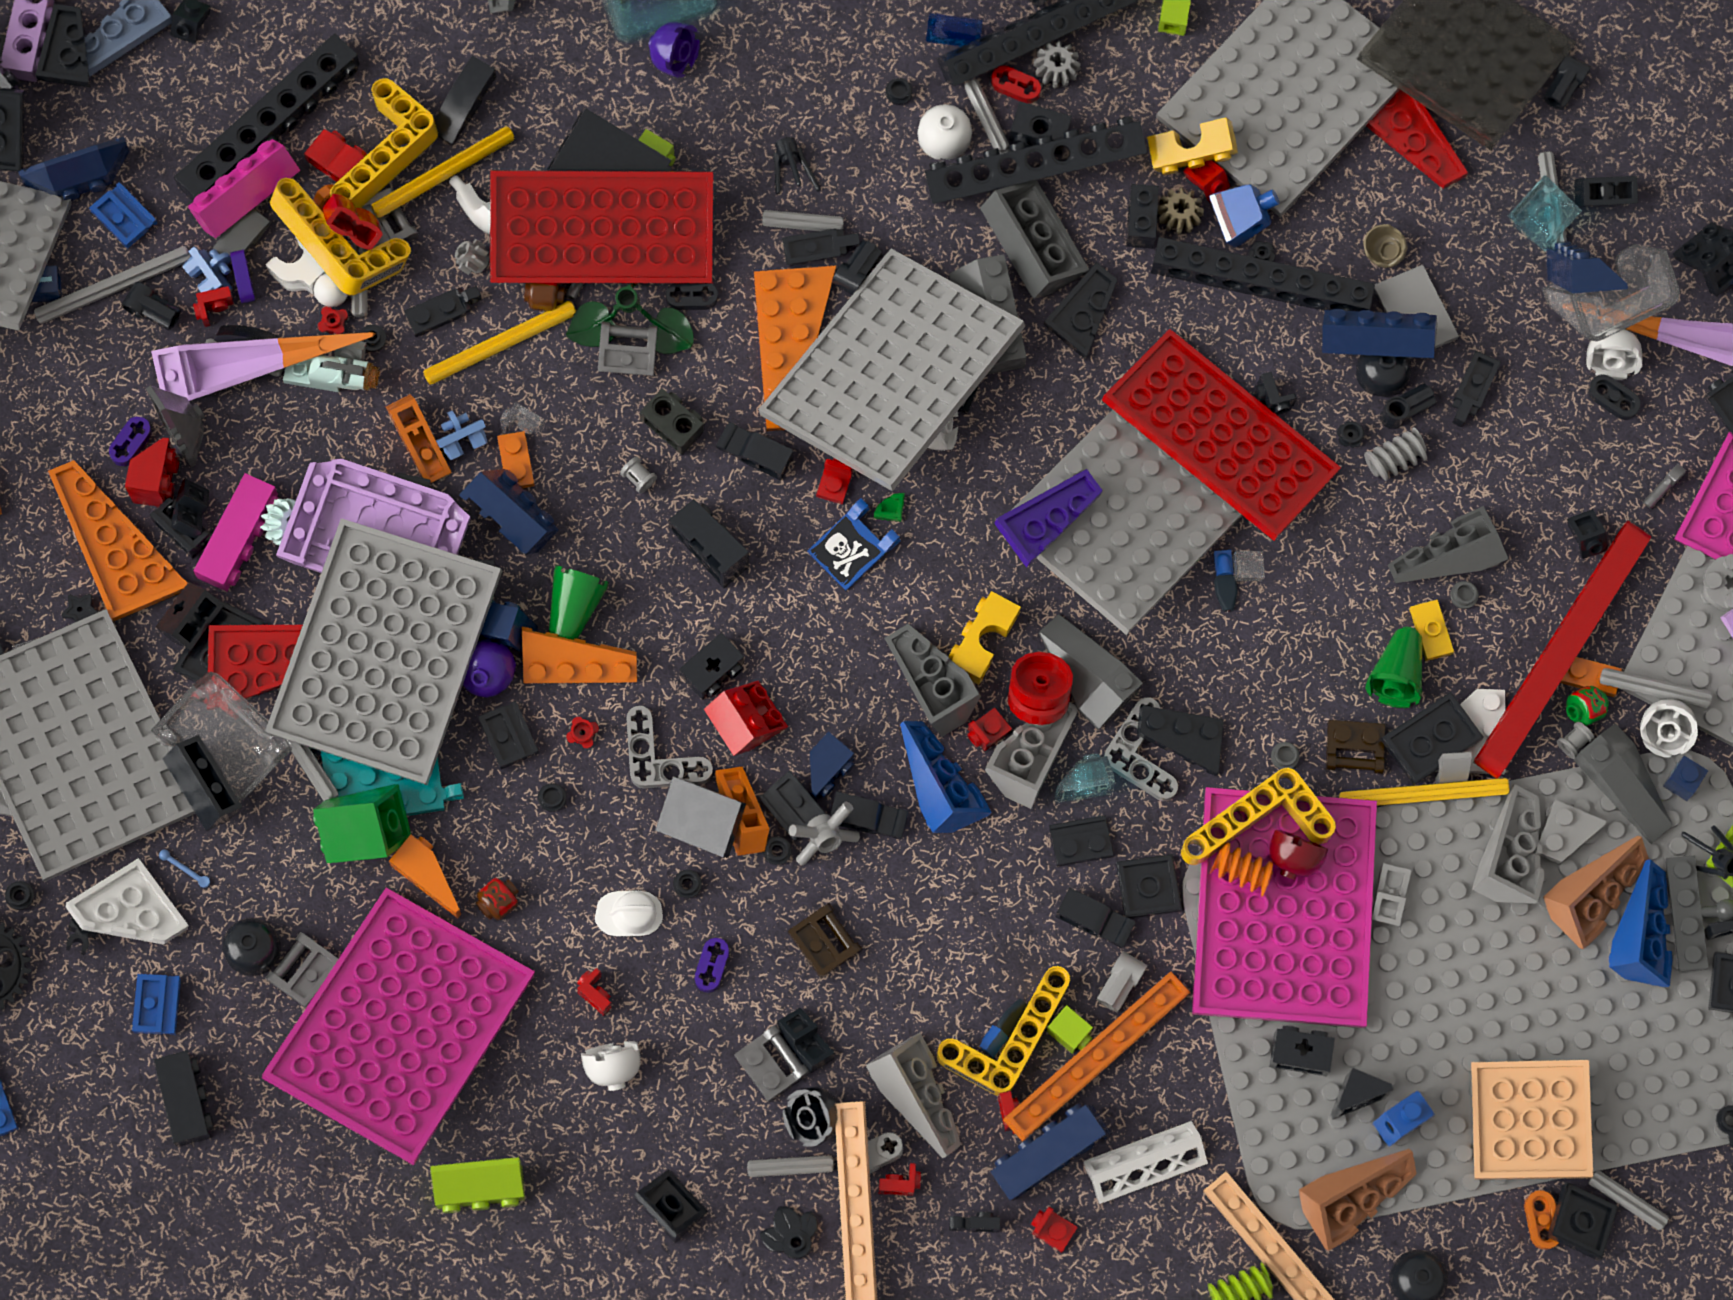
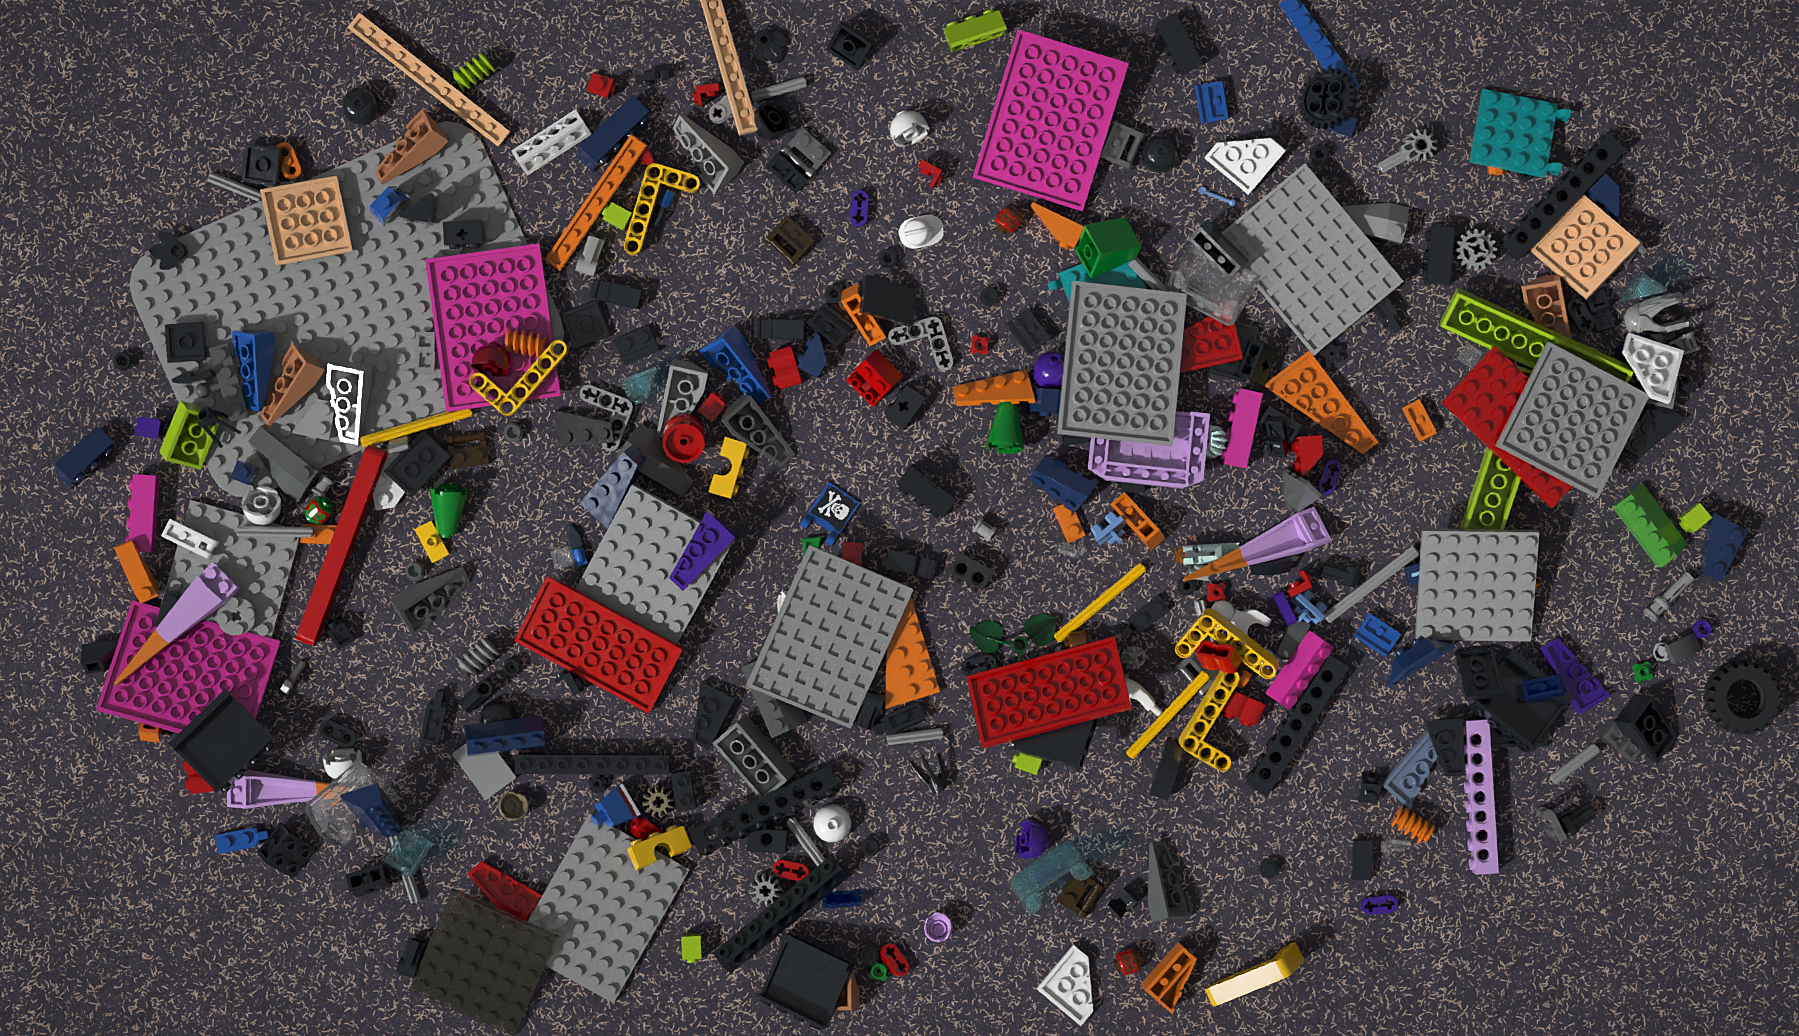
camera: 175 degrees right, 15 degrees up
flat silver plate [598,321,658,376] -> none
light grey bar [789,802,860,865] -> none
none -> wedge [580,445,646,529]
none -> red brick [767,346,802,390]

